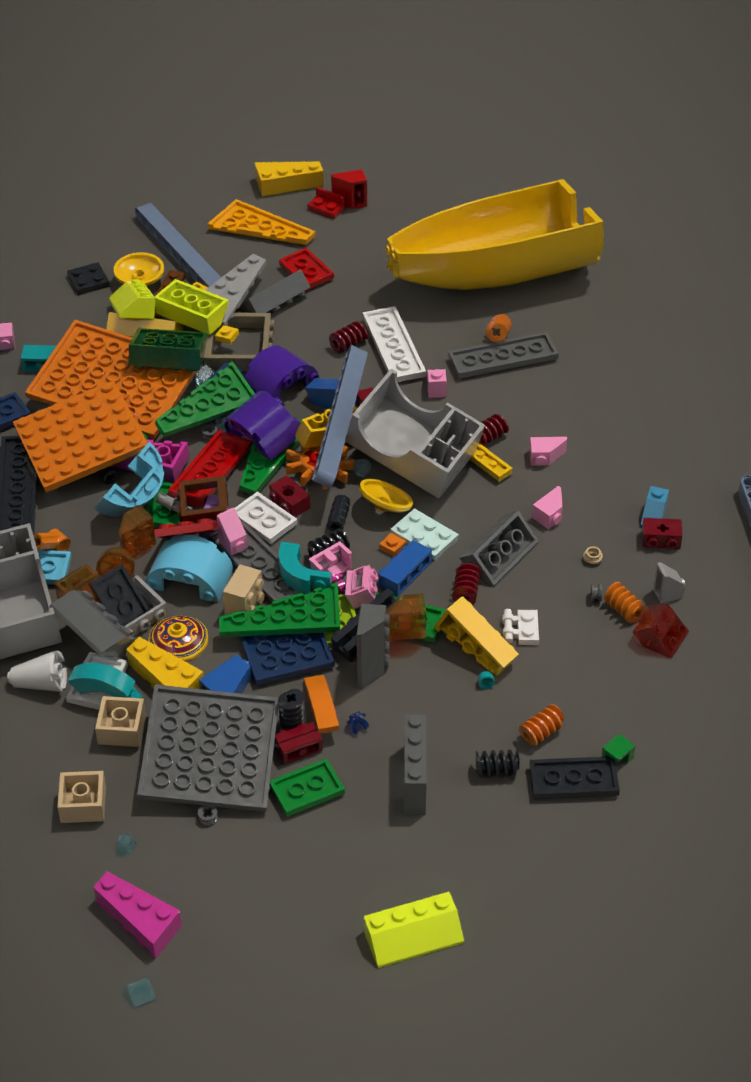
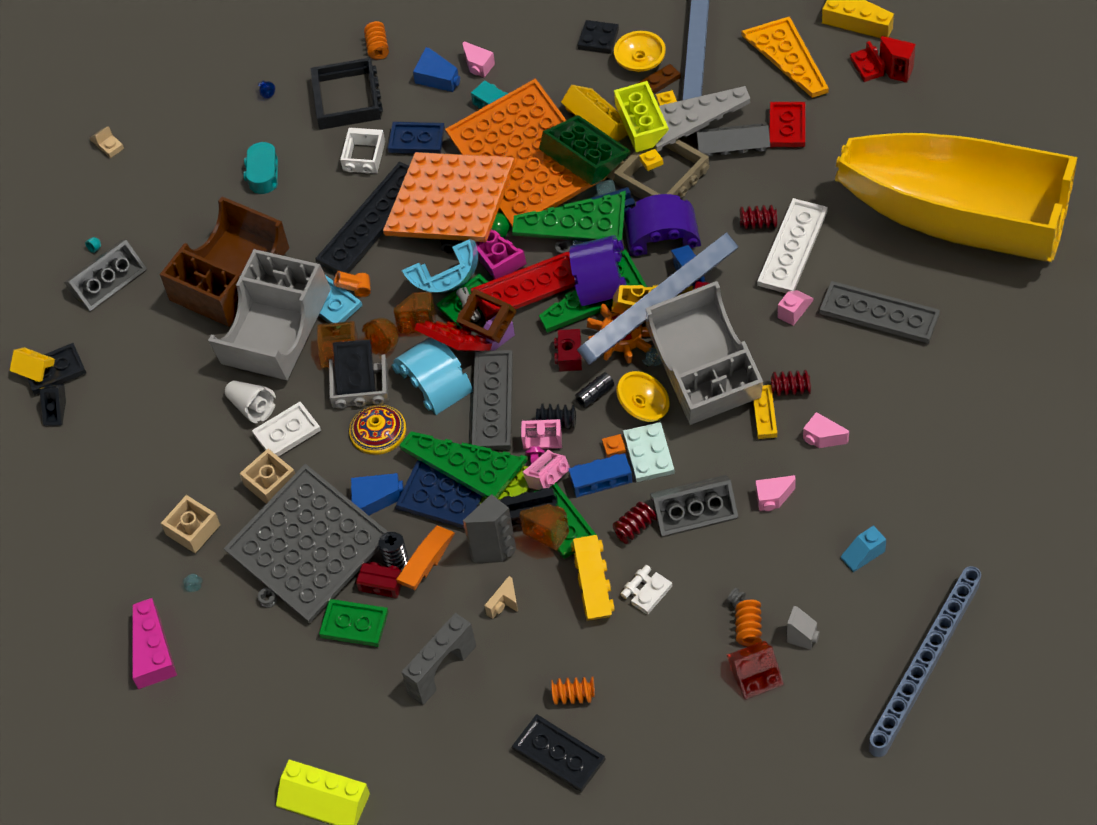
camera: 45 degrees right, 10 degrees up
dark grey slope [49,590,136,659] -> none
teal arch [67,663,143,699] -> none
neon yellow slope [109,279,155,319] -> none
clear light blue slope [125,977,156,1007] -> none
yellow wedge [126,637,204,689] -> none
bright pink slope [217,508,248,556] -> none
tan brick [223,564,265,615] -> none
white plate [234,492,297,544] -> none
teal arch [278,542,332,594] -> none
clear blue plate [347,711,369,734] -> none
black piece [475,749,520,778] -> none
teal hinge [478,671,495,689] -> none
orange piece [486,314,512,343] -> none
tan plate [583,546,603,564] -> none
green panel [601,734,635,763] -> none
dark red brick [642,518,683,549] -> none
none -> tan slope [485,576,518,619]

